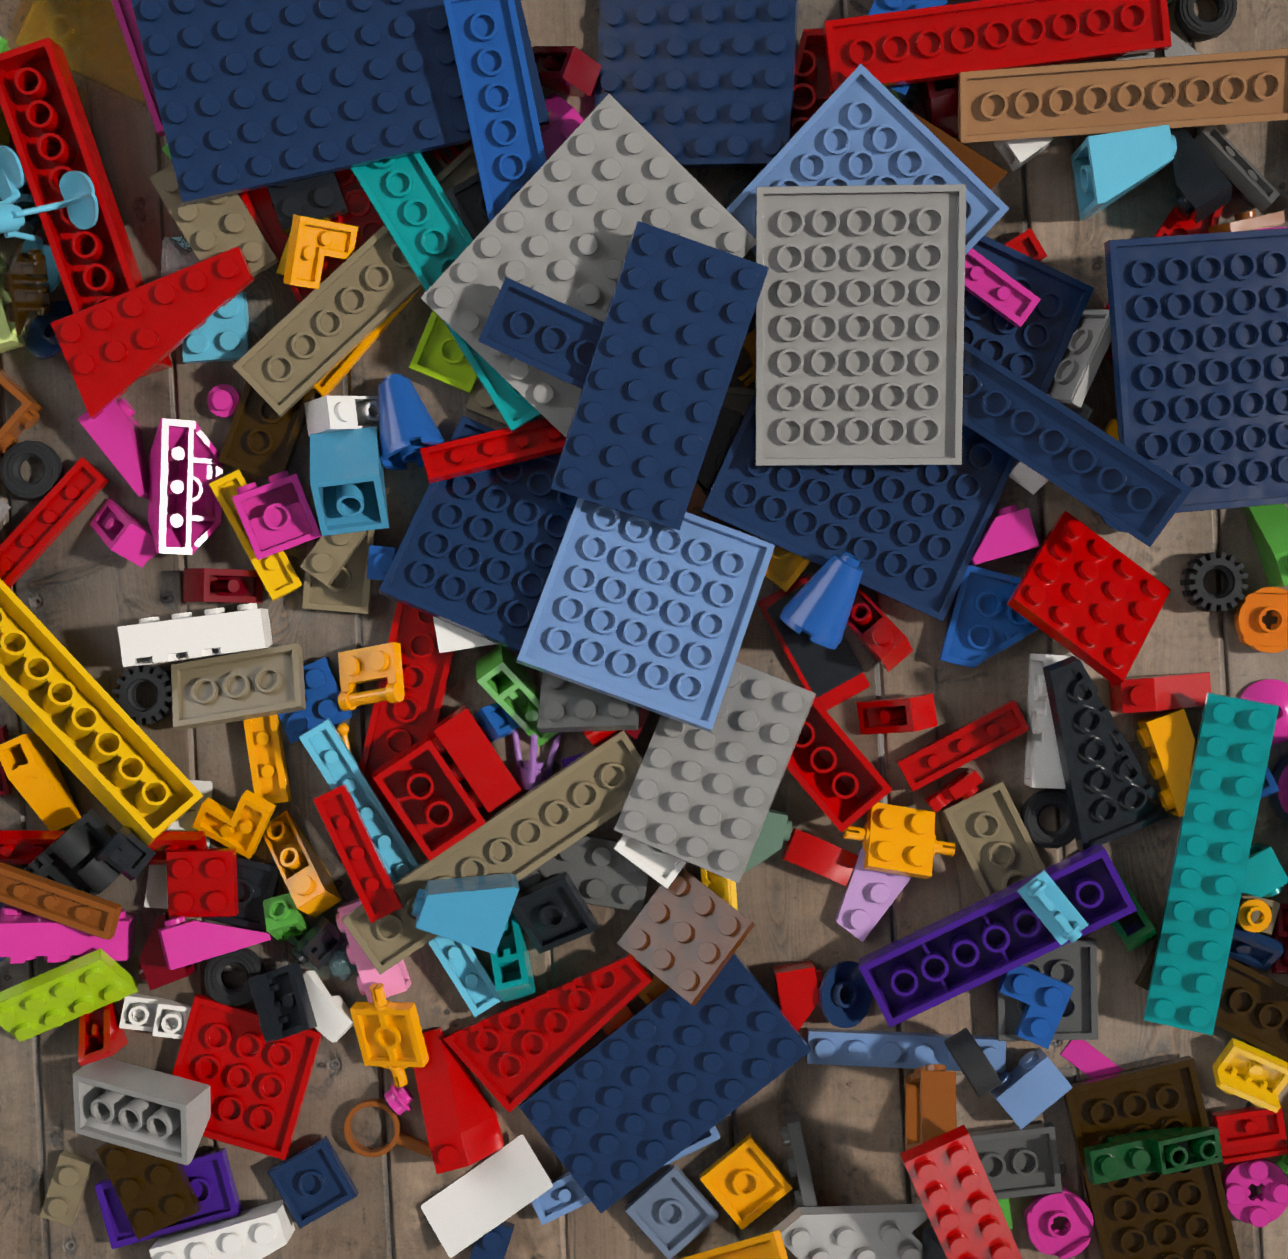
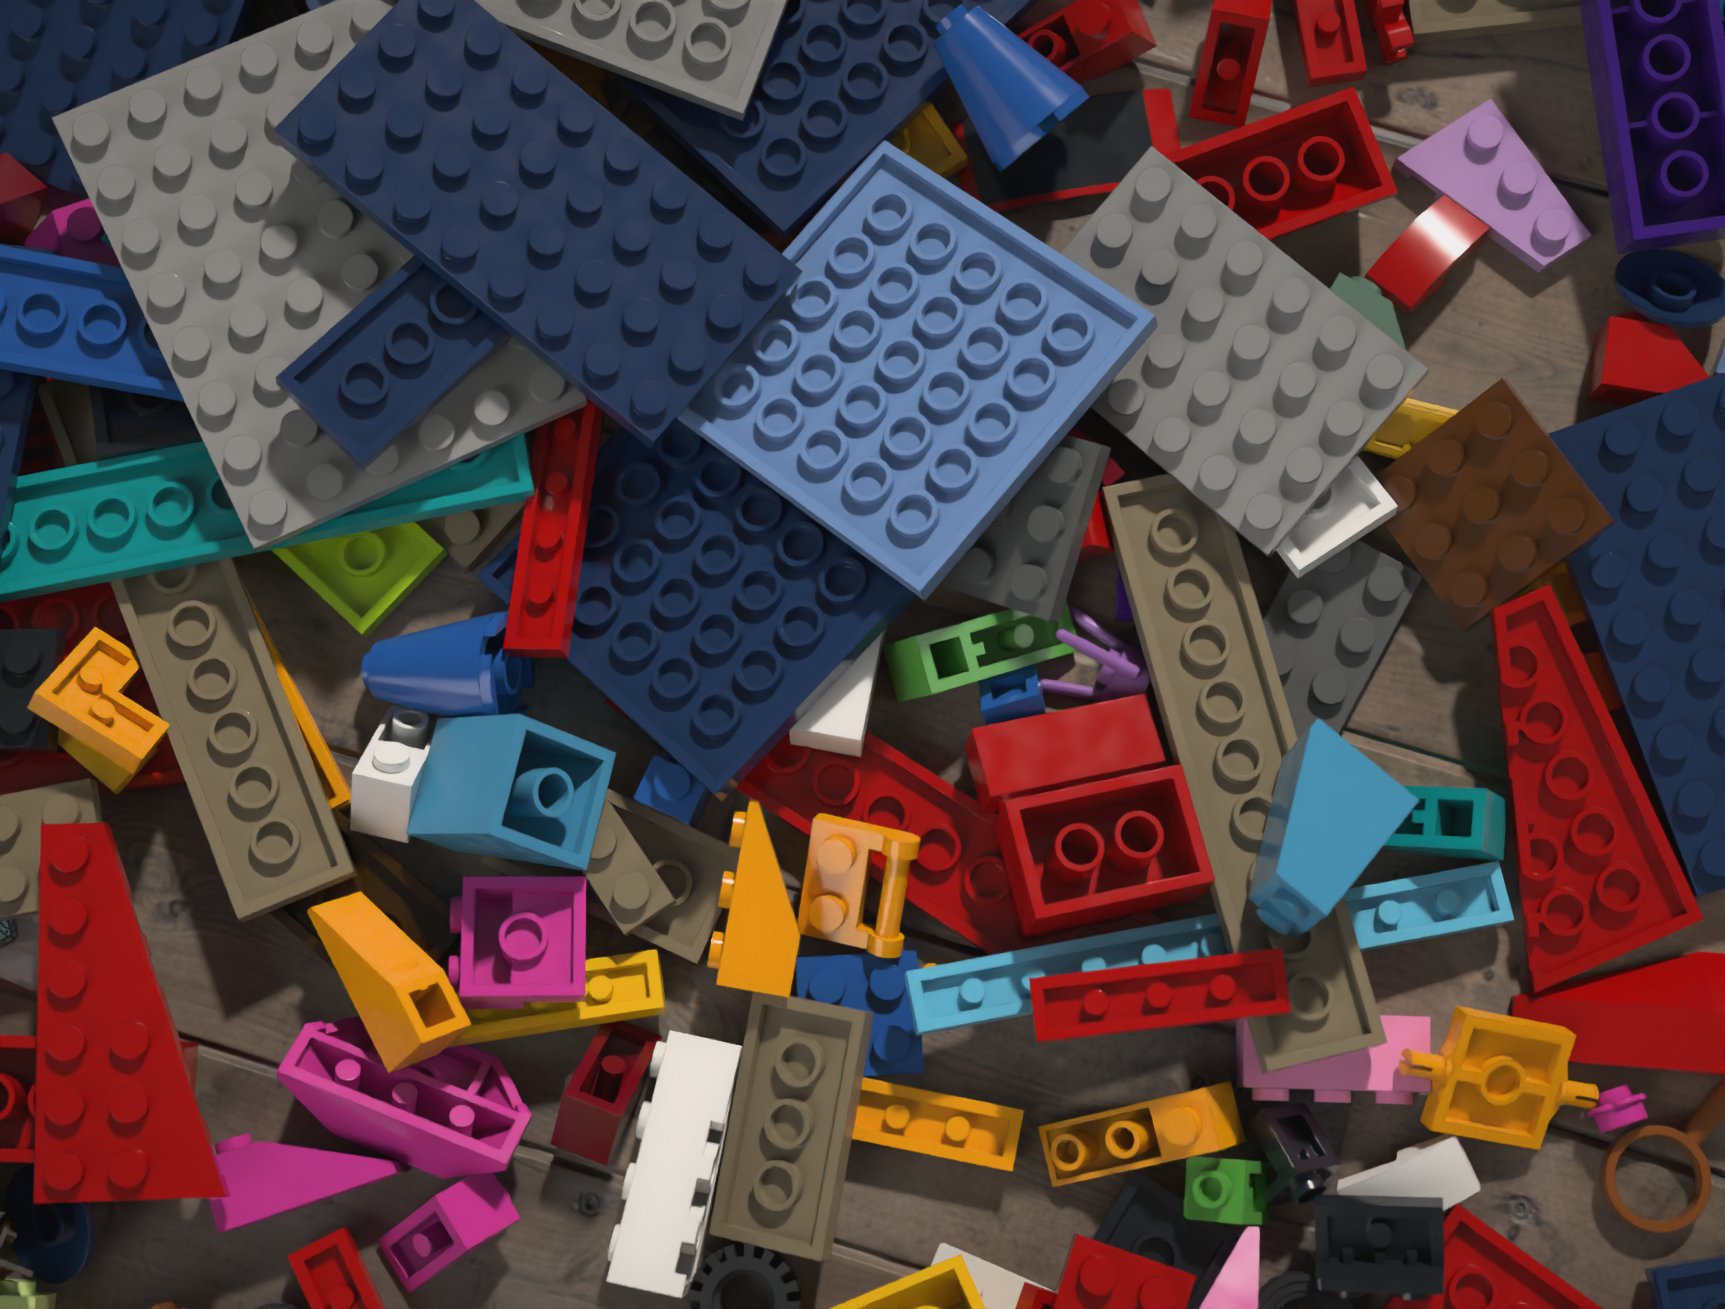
camera: 60 degrees left, 10 degrees down
medium azure plate [182,291,251,364] -> none
light orange plate [192,790,276,859] -> none
dark pink plate [207,384,241,418] -> none
clear light blue plate [329,950,358,982] -> none
black plate [512,872,598,954] -> none
light orange plate [843,802,956,879] -> none
none -> light orange slope [307,891,471,1073]
none -> light orange slope [707,799,800,998]

